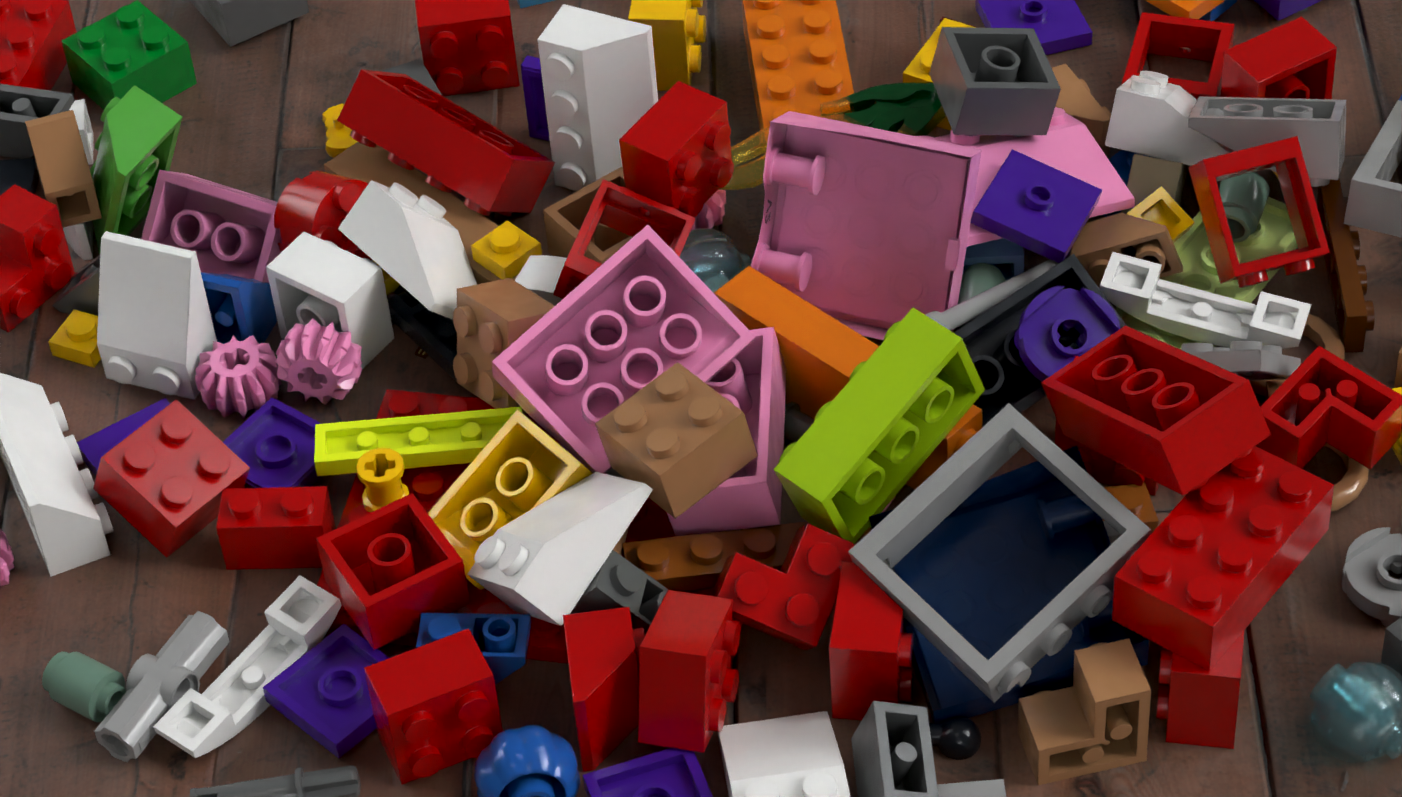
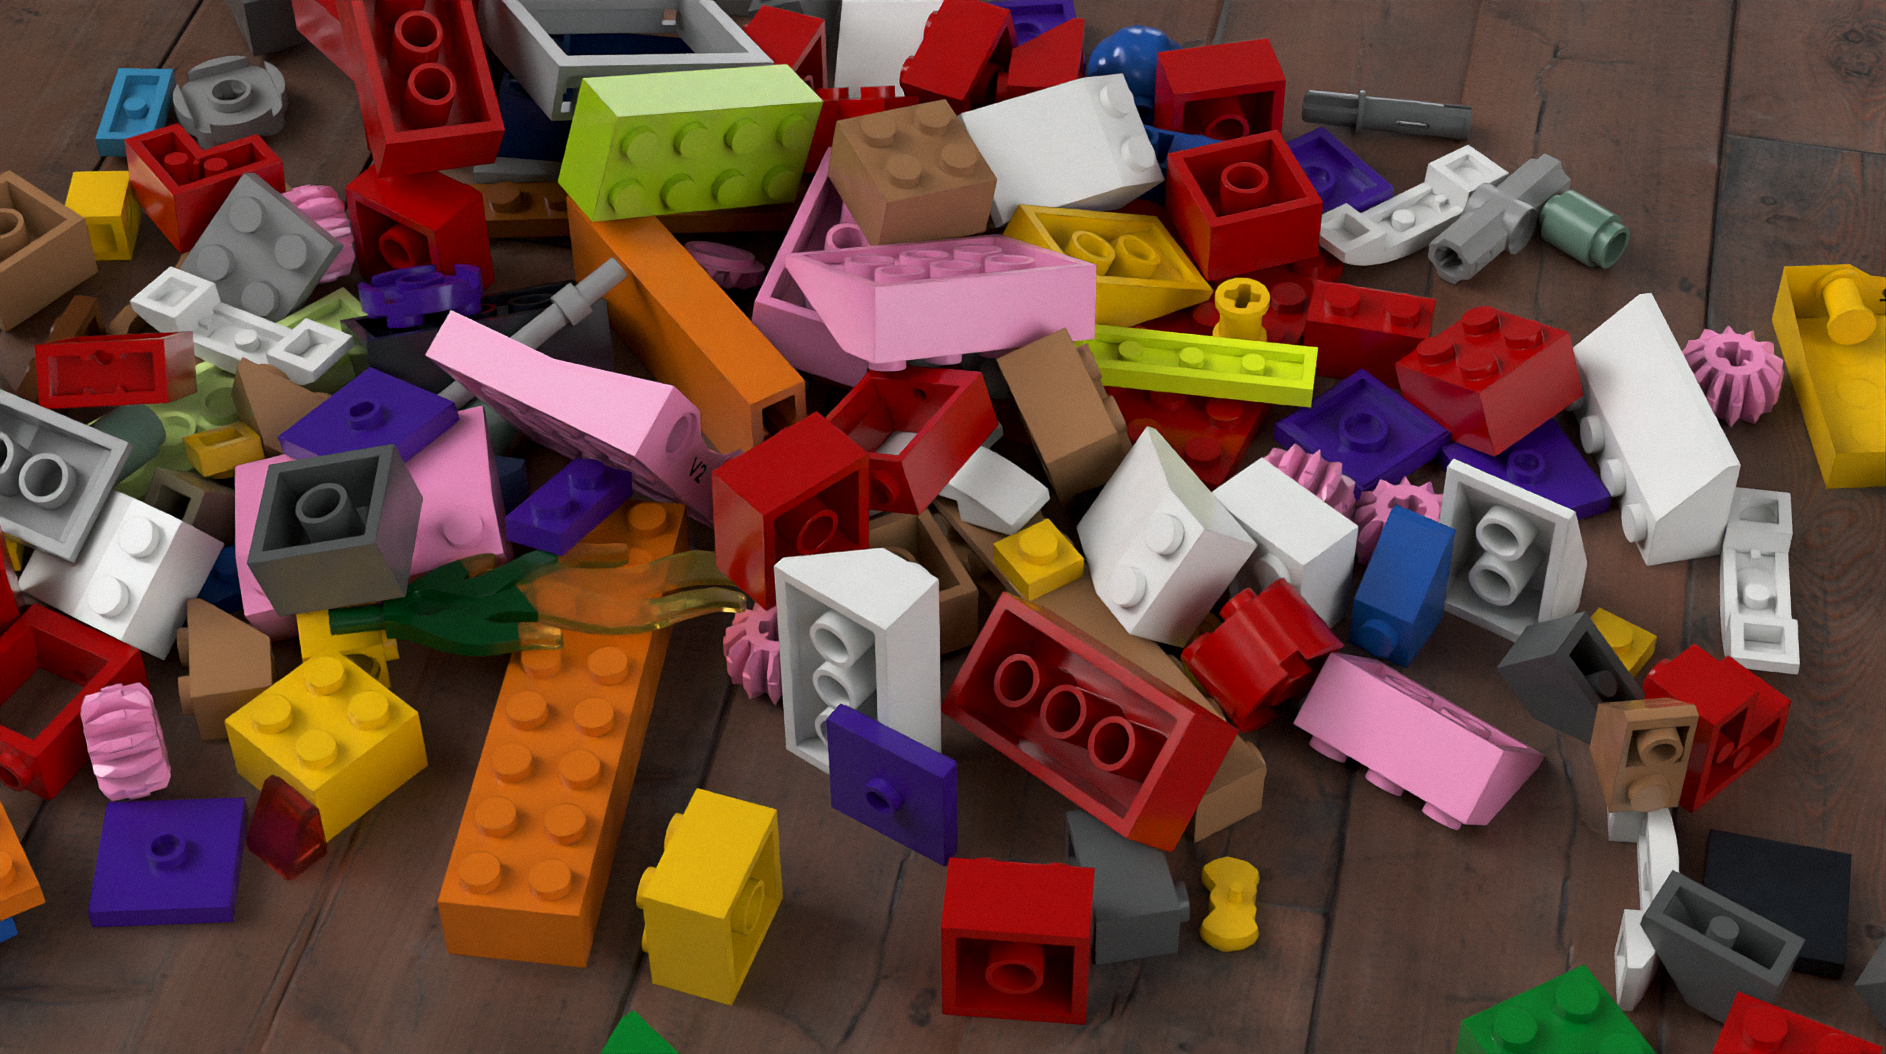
camera: 170 degrees left, 0 degrees up
bright green slope [90,85,182,254] -> none
none -> bright pink gear [80,682,171,802]

